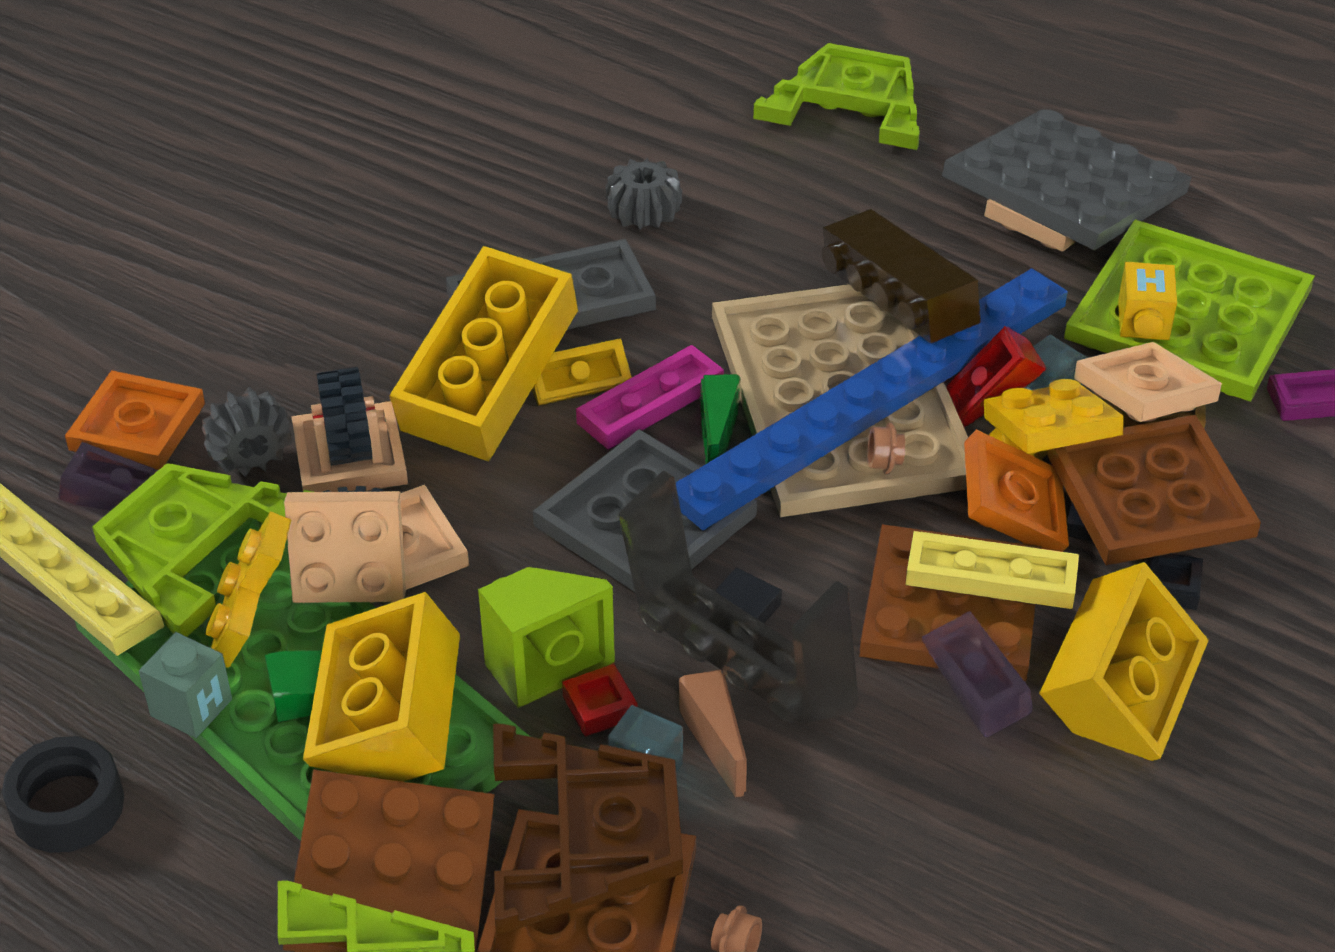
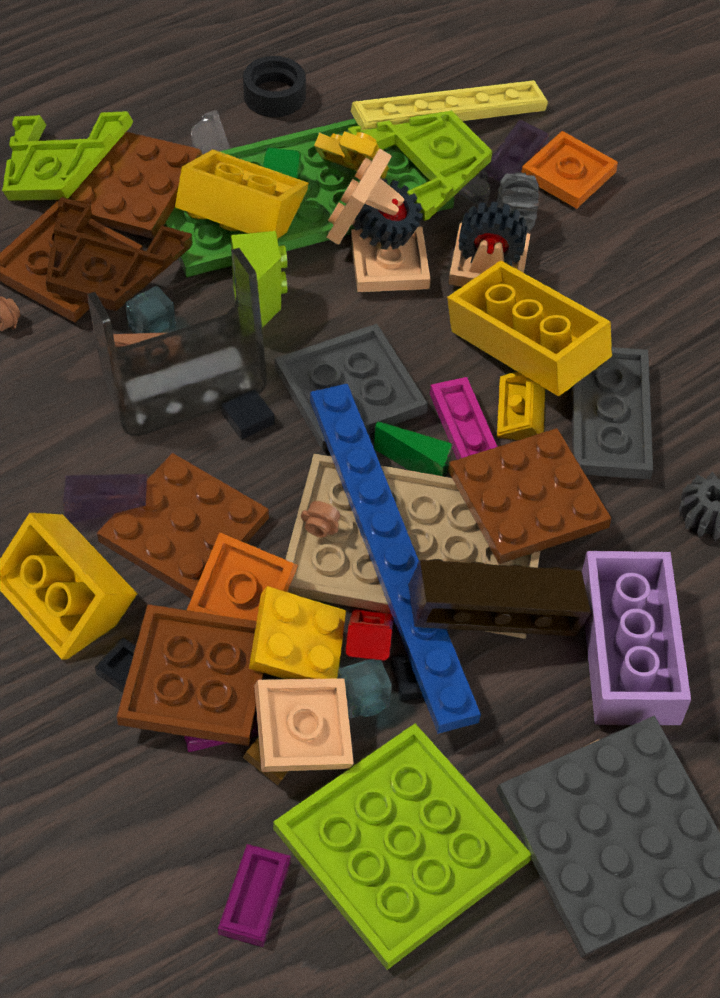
camera: 110 degrees right, 10 degrees up
sand green brick [139,632,232,738] -> none
red plate [562,664,638,737] -> none
light yellow plate [906,531,1079,609] -> none
yellow brick [1118,262,1177,340] -> none
none -> clear tile [191,110,230,154]
none -> dark orange plate [448,428,612,564]
none -> lavender brick [582,551,691,725]

